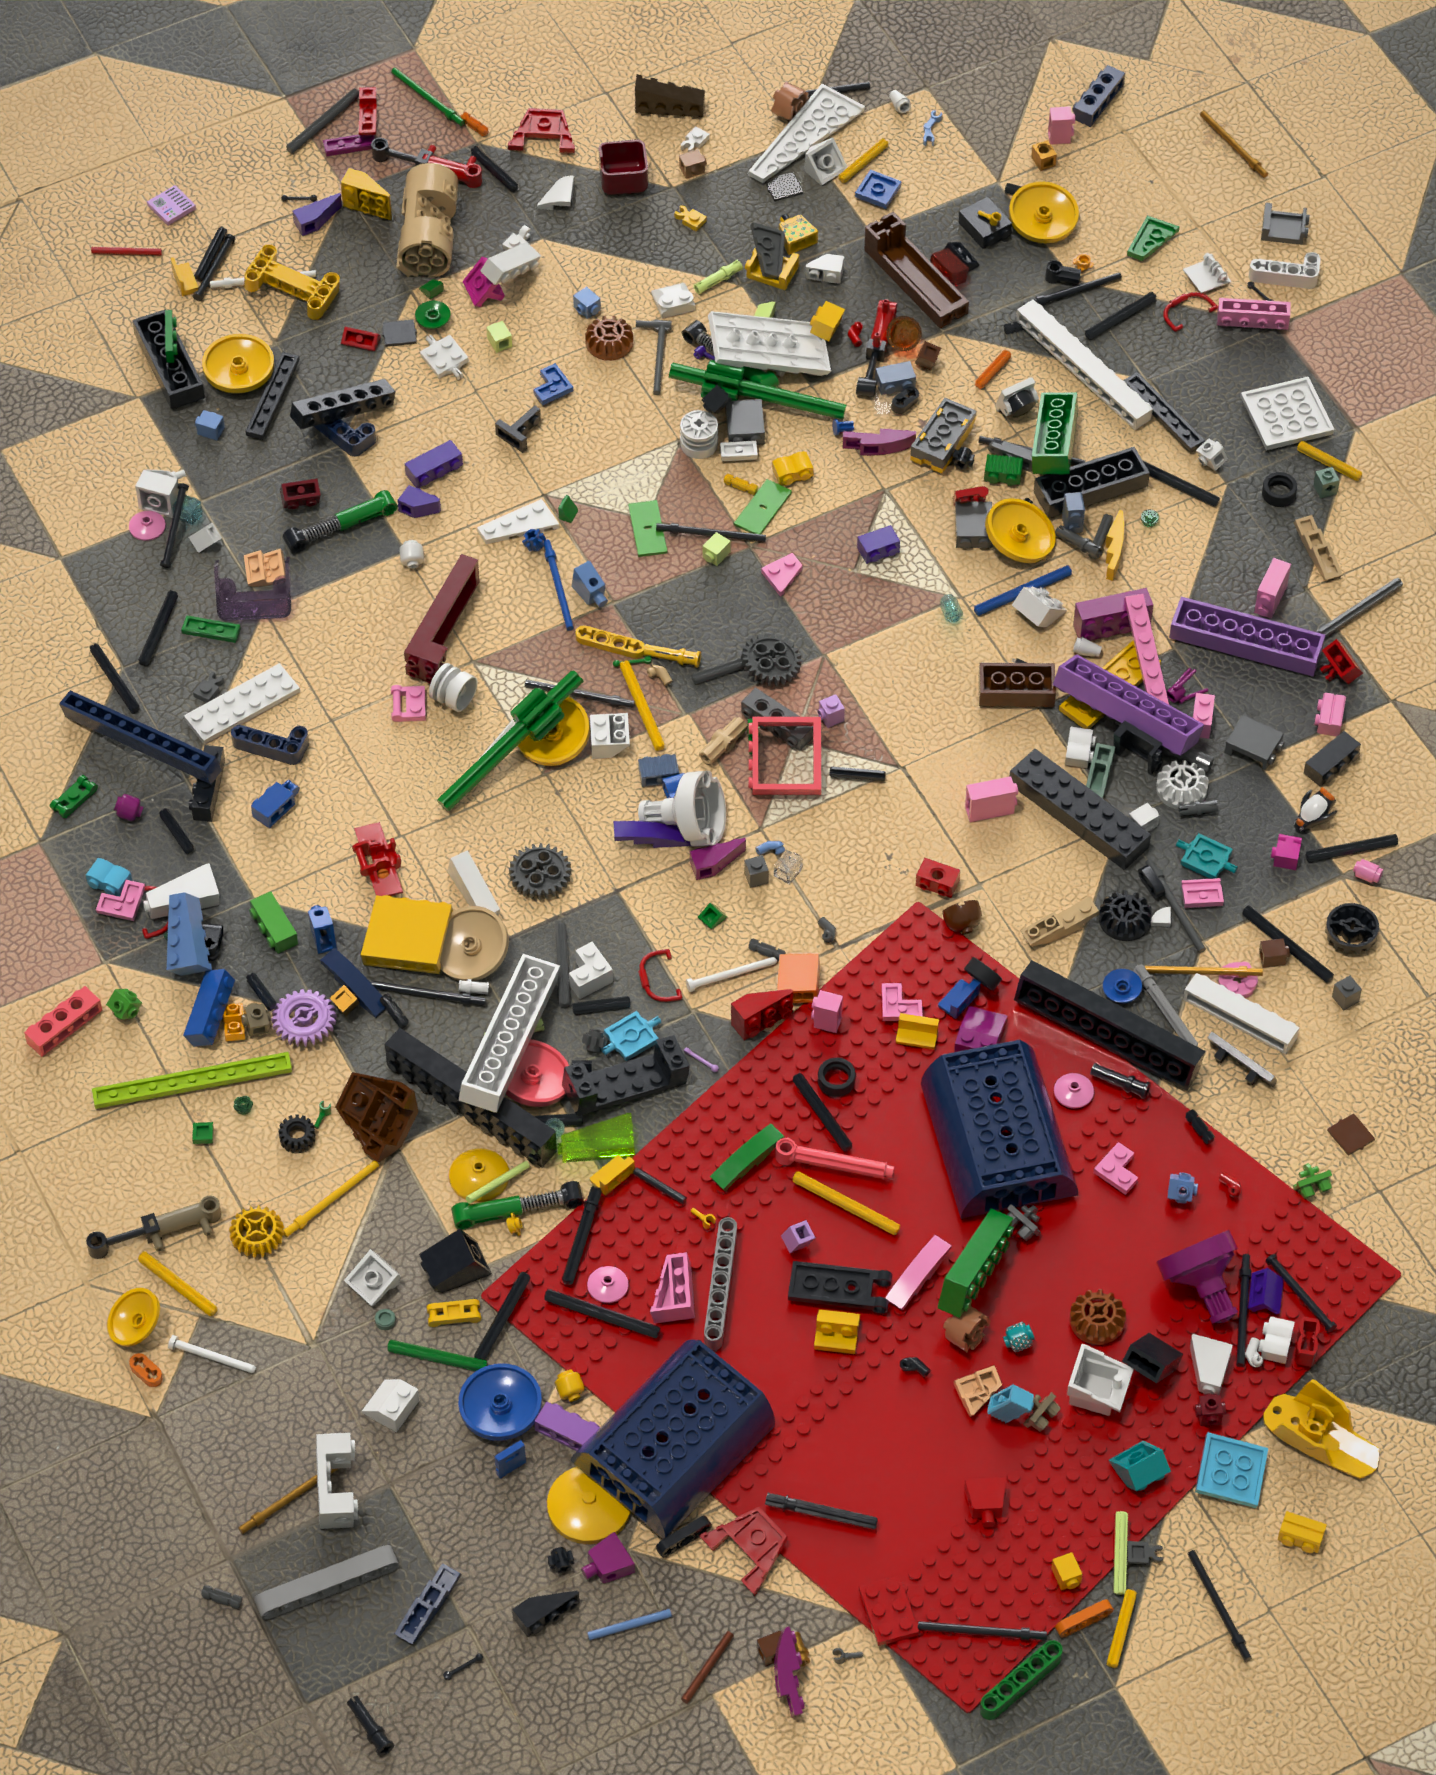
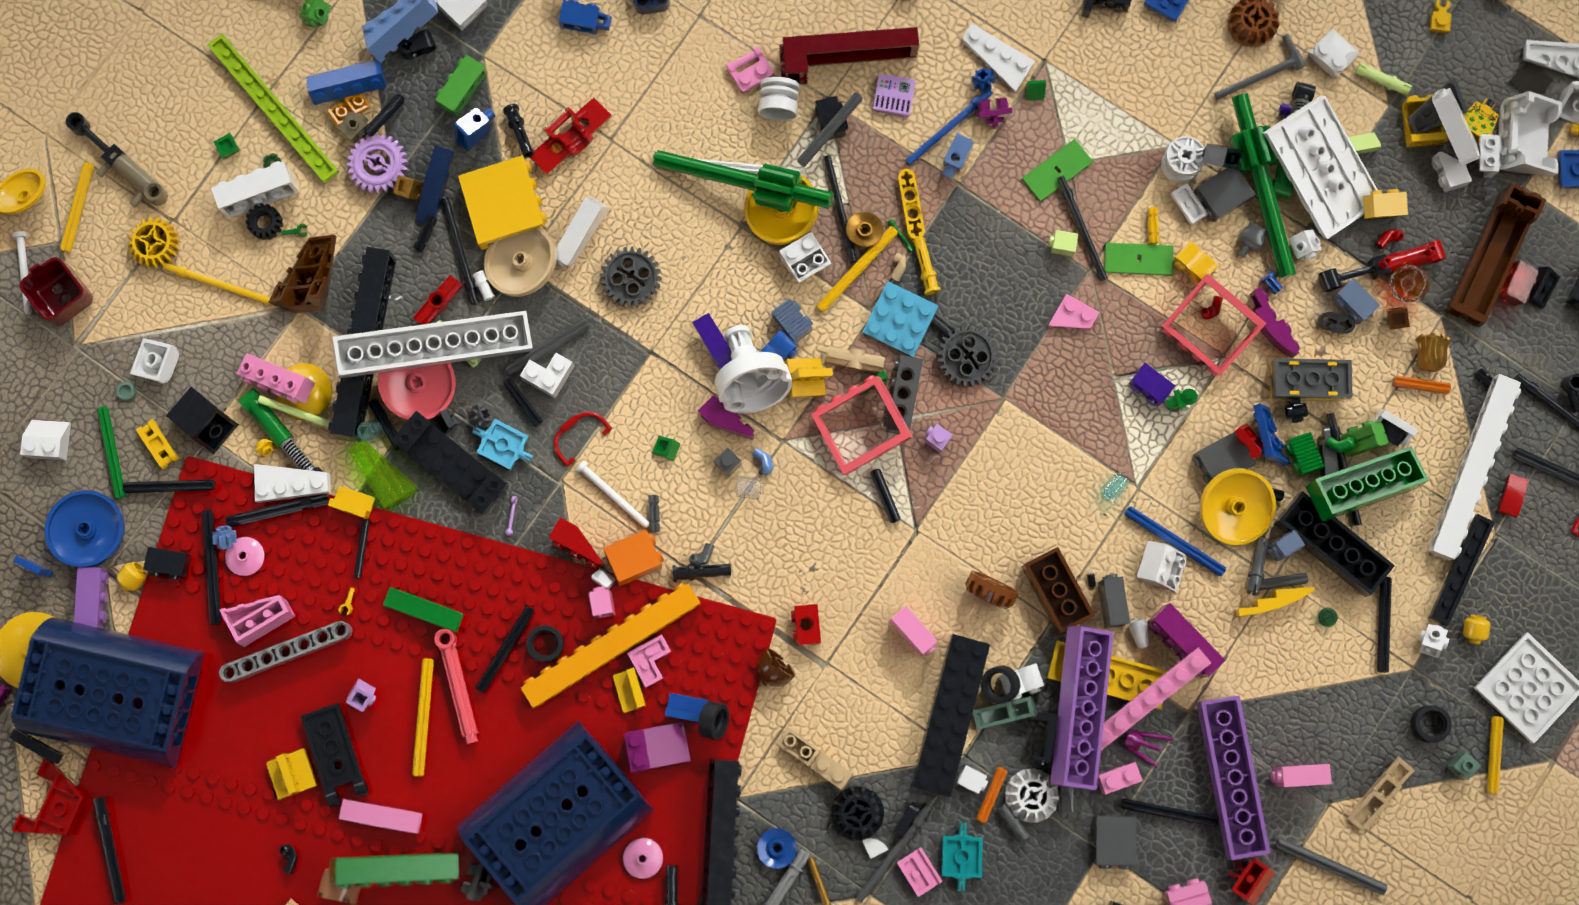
camera: 60 degrees right, 25 degrees up
none -> dark red piece [20,257,93,326]
none -> black brick [143,547,192,580]
none -> white brick [211,161,300,219]
none -> medium blue gear [212,526,237,549]
none -> bright pink brick [236,353,315,404]
none -> white wing [254,464,331,503]
none -> red piece [413,275,463,325]
none -> black pin [503,103,534,158]
none -> light orange brick [521,583,701,708]
none -> white slope [591,568,616,589]
none -> black pin [672,563,731,582]
none -> yellow bracket [784,358,833,398]
none -> dark grey axle [797,92,862,167]
none -> black brick [815,96,848,140]
none -> pearl gold dish [846,212,884,247]
none -> medium azure plate [863,281,939,357]
none -> lavender tile [873,74,916,117]
none -> dark orange gear [966,570,1019,609]
none -> magenta hips [975,97,1012,129]
none -> orange axle [976,767,1007,823]
none -> black tyre [981,665,1021,704]
none -> dark grey brick [1098,574,1130,628]
none -> black axle [1121,798,1219,827]
none -> coral window [1162,274,1267,376]
none -> green hips [1165,388,1198,411]
none -> red arm [1201,296,1223,320]
none -> dark grey piece [1237,222,1267,258]
none -> blue wing [1253,403,1291,466]
none -> white brick [1289,230,1322,261]
none -> green arm [1325,436,1355,453]
none -> bright green brick [1340,420,1389,457]
none -> pearl gold piece [1415,333,1452,372]
none -> white slope [1432,88,1480,166]
none -> yellow head [1463,614,1491,644]
none -> white bracket [1479,134,1501,178]
none -> white windscreen [1498,91,1562,176]
none -> red slope [1498,473,1528,518]

